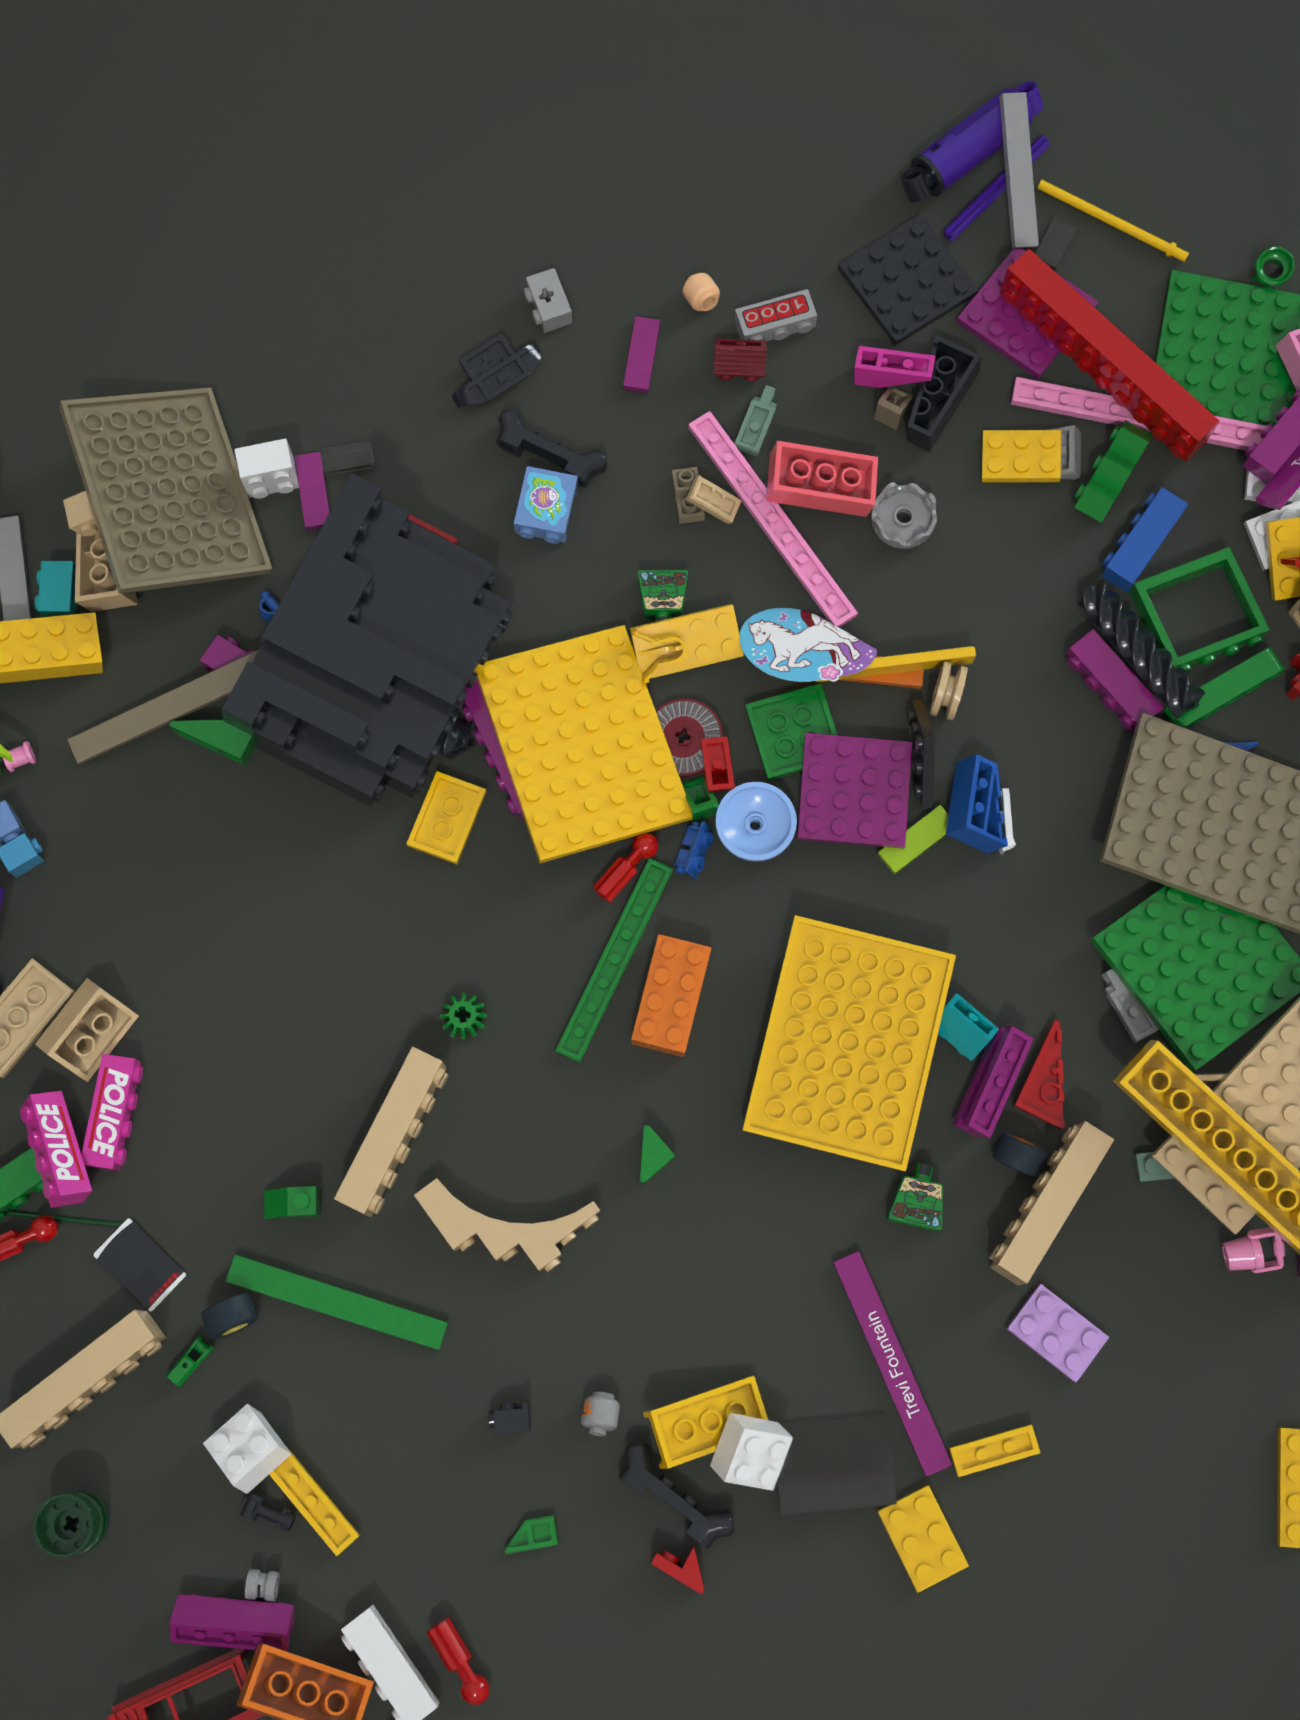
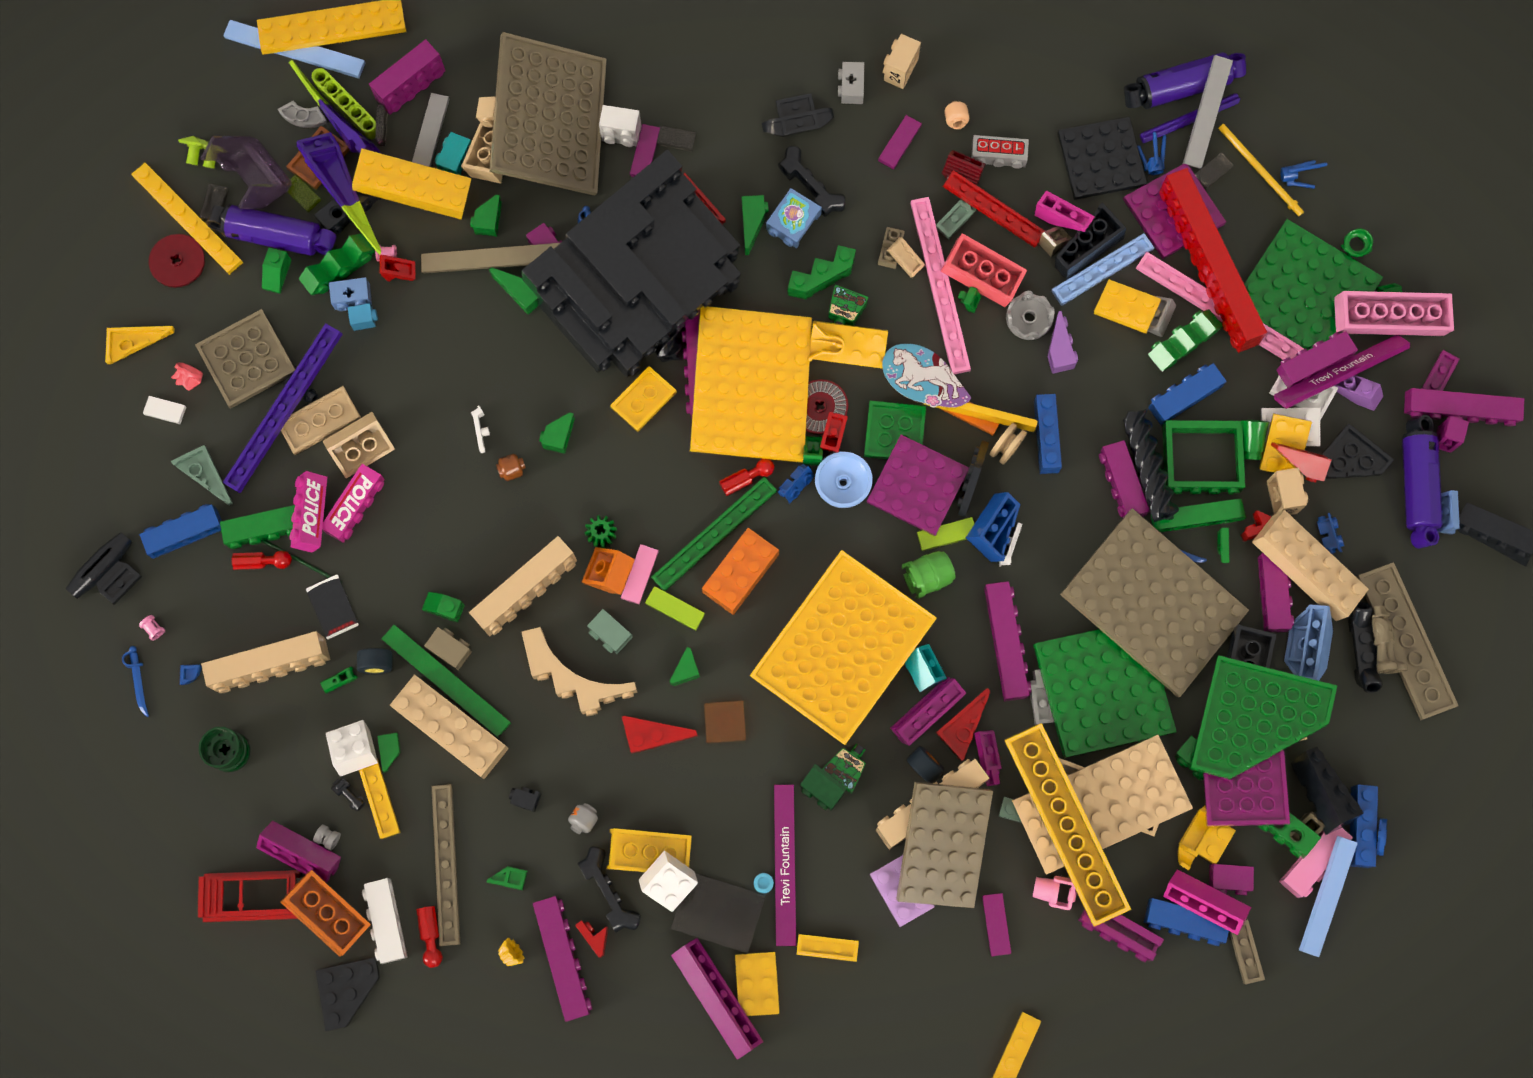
camera: 25 degrees right, 0 degrees up
none -> green tile [378,733,401,772]
none -> red slope [380,254,415,282]
none -> tan brick [390,674,509,779]
none -> dark tan brick [424,627,472,671]
none -> dark tan tile [432,784,461,946]
none -> green slope [470,195,502,236]
none -> white piece [471,406,490,453]
none -> dark orange head [496,454,526,481]
none -> yellow piece [498,938,525,966]
none -> magenta brick [533,896,593,1022]
none -> green slope [539,412,575,454]
none -> orange slope [582,547,635,595]
none -> sand green brick [587,609,633,654]
none -> bright pink tile [621,544,659,605]
none -> red wing [622,716,698,754]
none -> lime tile [645,586,705,631]
none -> magenta brick [671,938,763,1060]
none -> clear orange tile [704,701,746,743]
none -> green slope [742,195,768,255]
none -> medium azure tile [754,873,774,894]
none -> green brick [788,245,856,300]
none -> dark green slope [800,764,847,811]
none -> tan brick [882,34,921,89]
none -> dark tan plate [896,782,993,908]
none -> bright green piece [902,551,956,599]
none -> red tile [942,170,1045,248]
none -> green tile [958,287,981,313]
none -> magenta hinge [974,730,1002,786]
none -> magenta tile [982,893,1011,956]
none -> magenta brick [984,581,1031,702]
none -> blue brick [1034,394,1062,474]
none -> medium lavender slope [1047,311,1078,374]
none -> light blue tile [1051,233,1154,306]
none -> blue plant [1137,132,1166,175]
none -> green tile [1217,528,1229,563]
none -> green plant [1242,420,1269,460]
none -> blue plant [1280,160,1328,189]

